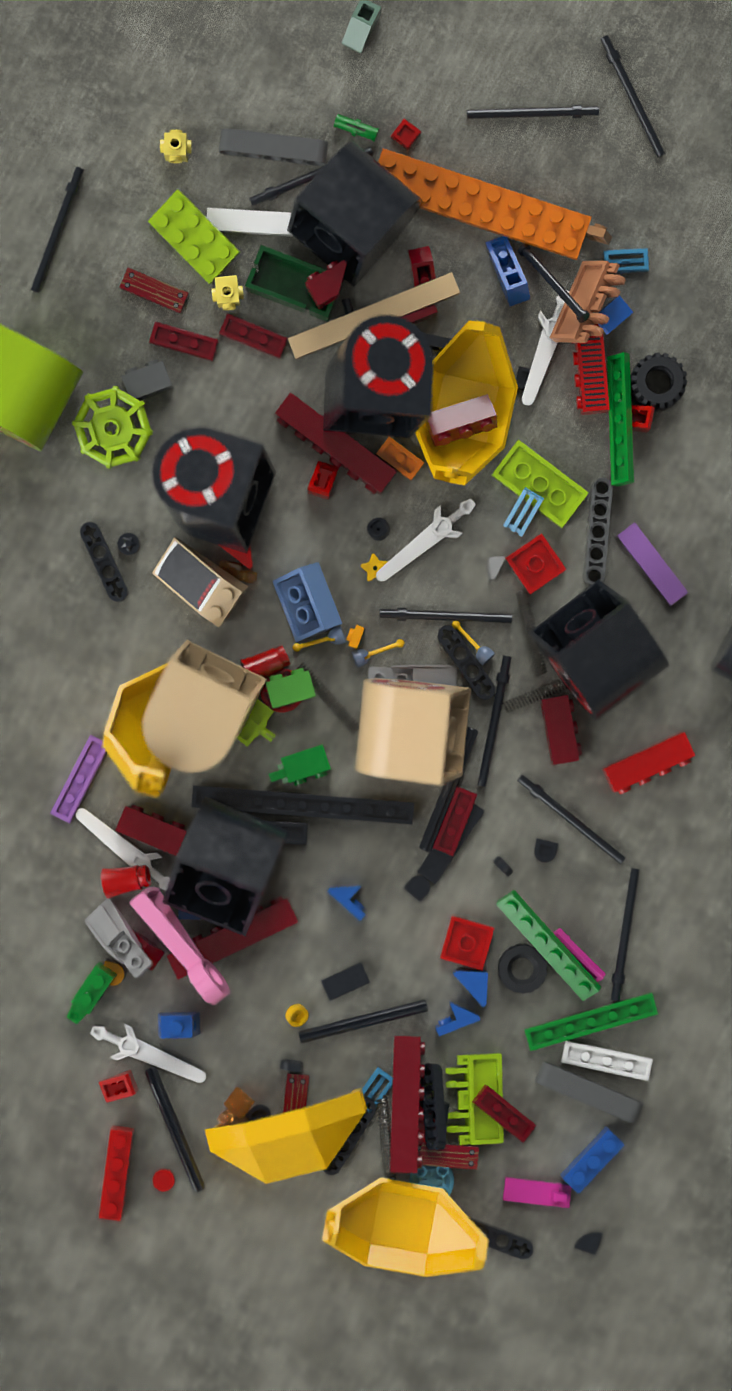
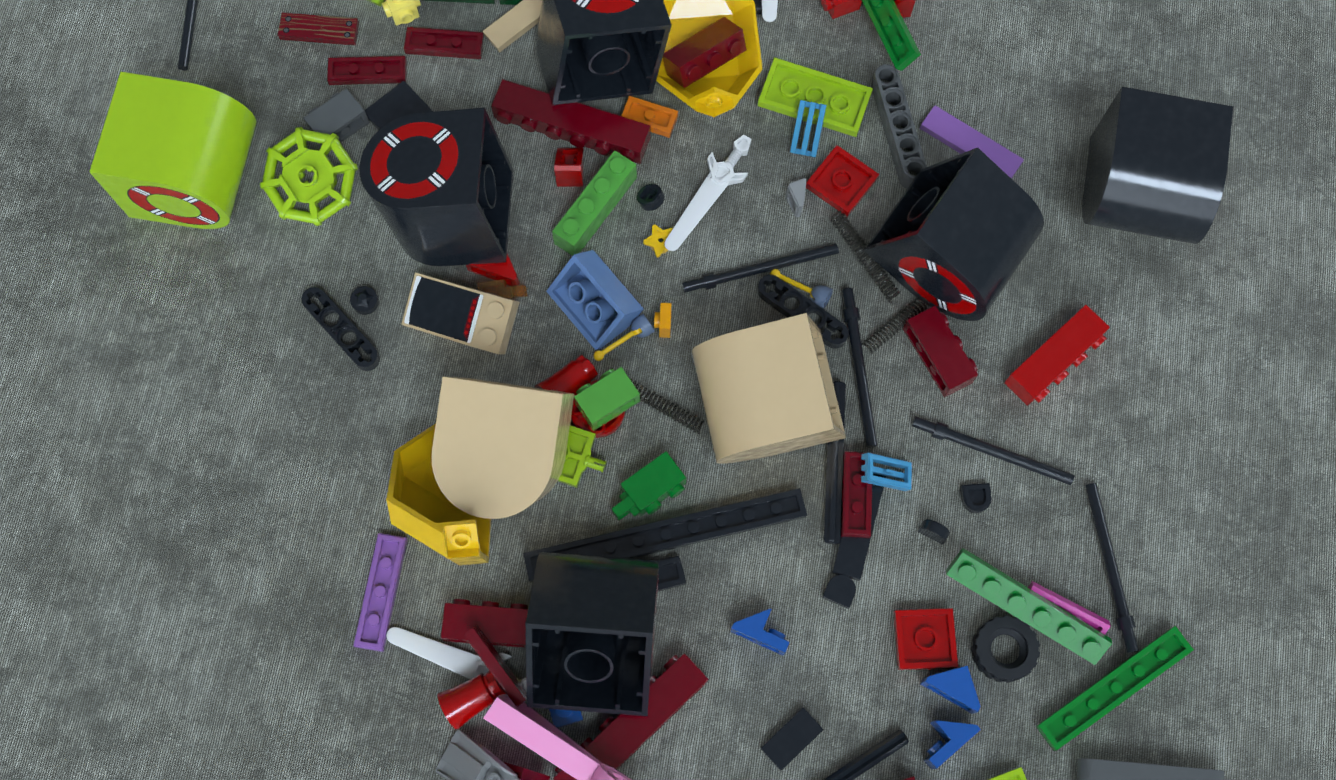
camera: 15 degrees left, 15 degrees down
hinge [352,639,405,668] -> none
white tile [561,1041,653,1081] -> none
none -> black tile [365,81,433,130]
none -> dark red tile [465,625,527,707]
none -> bright green brick [552,150,637,256]
none -> dark azure tile [861,453,912,491]

